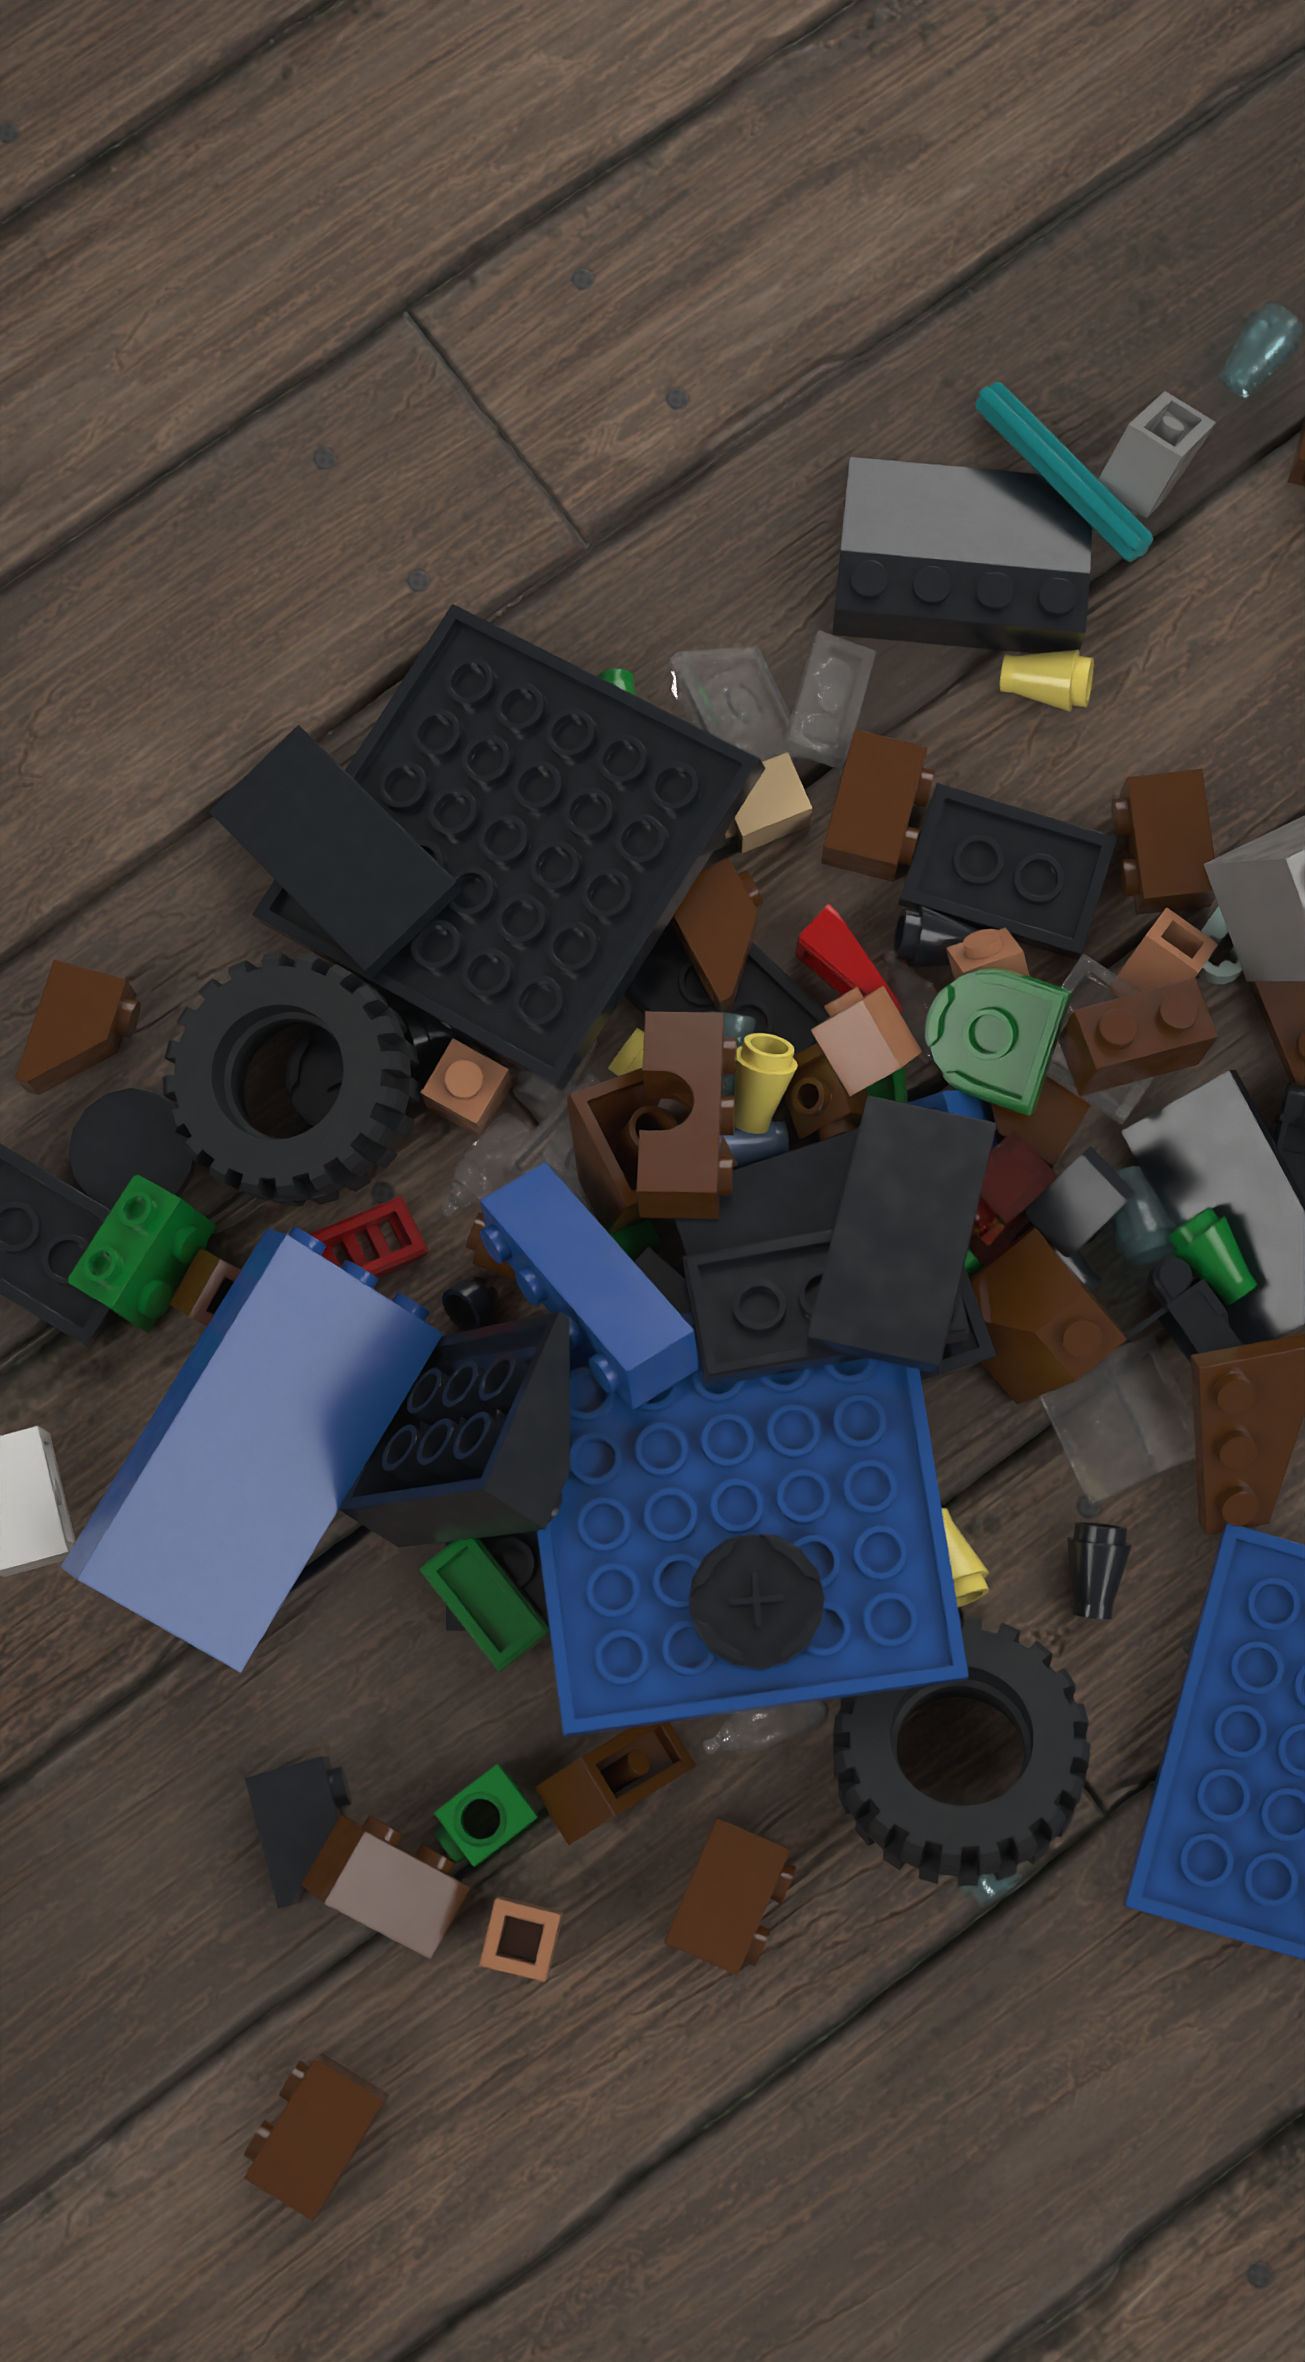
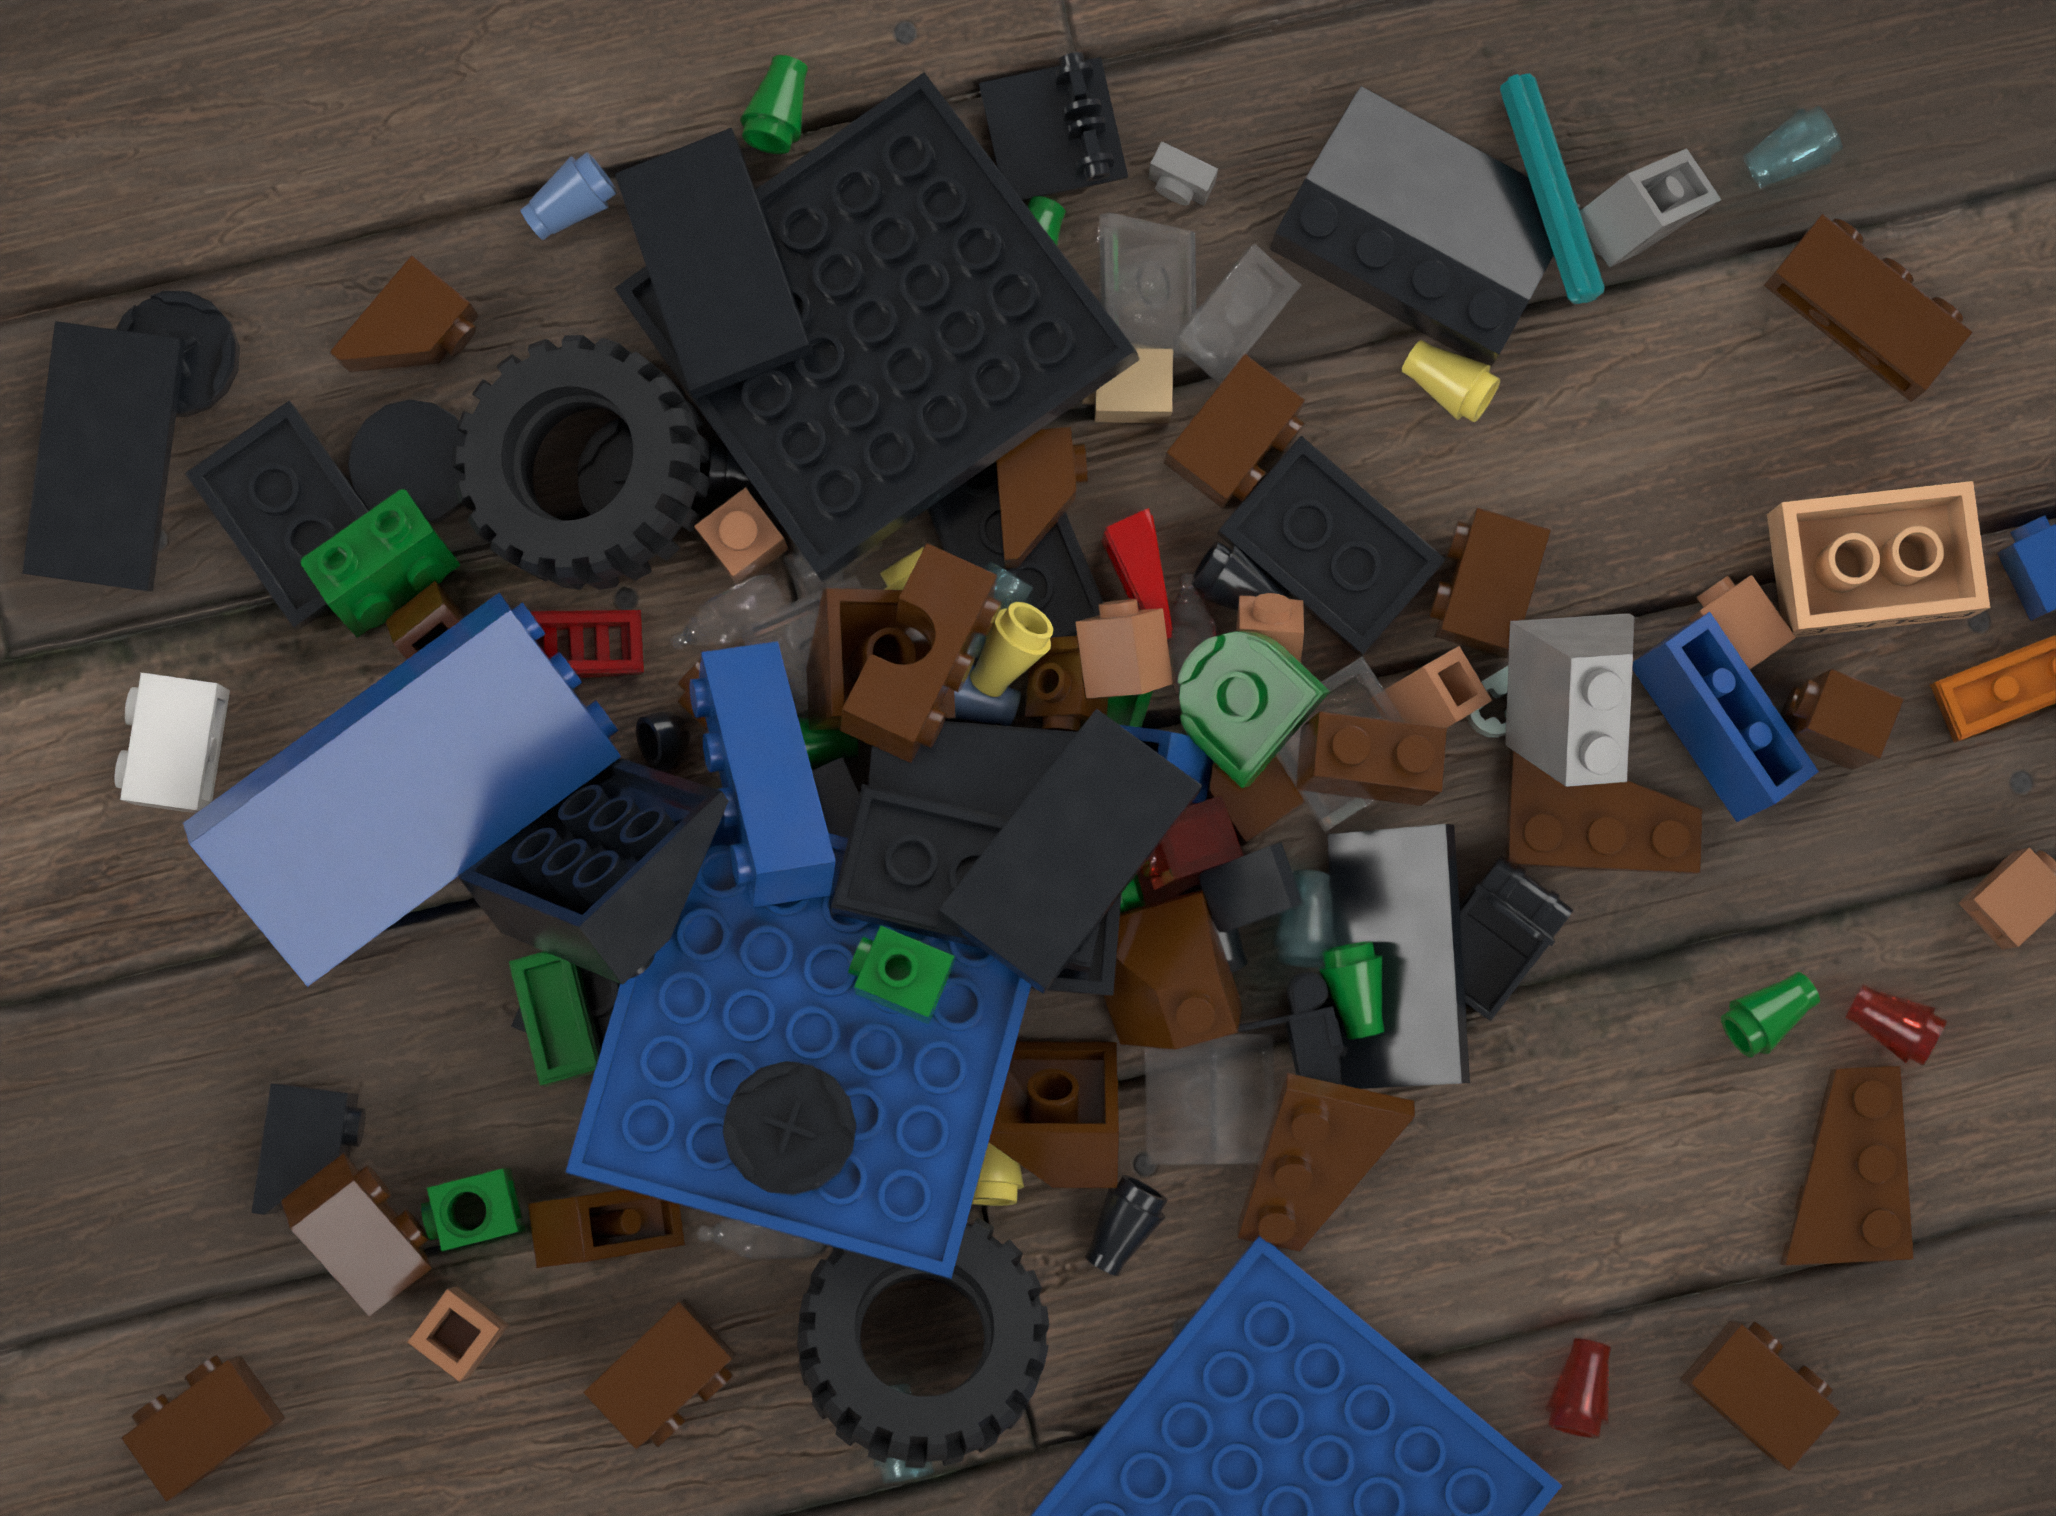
camera: 15 degrees right, 5 degrees up
none -> medium blue cone [520,152,617,240]
none -> green cone [740,55,808,154]
none -> green brick [848,925,955,1025]
none -> black hinge [979,52,1128,201]
none -> reddish brown slope [989,1041,1119,1188]
none -> light grey plate [1148,141,1218,206]

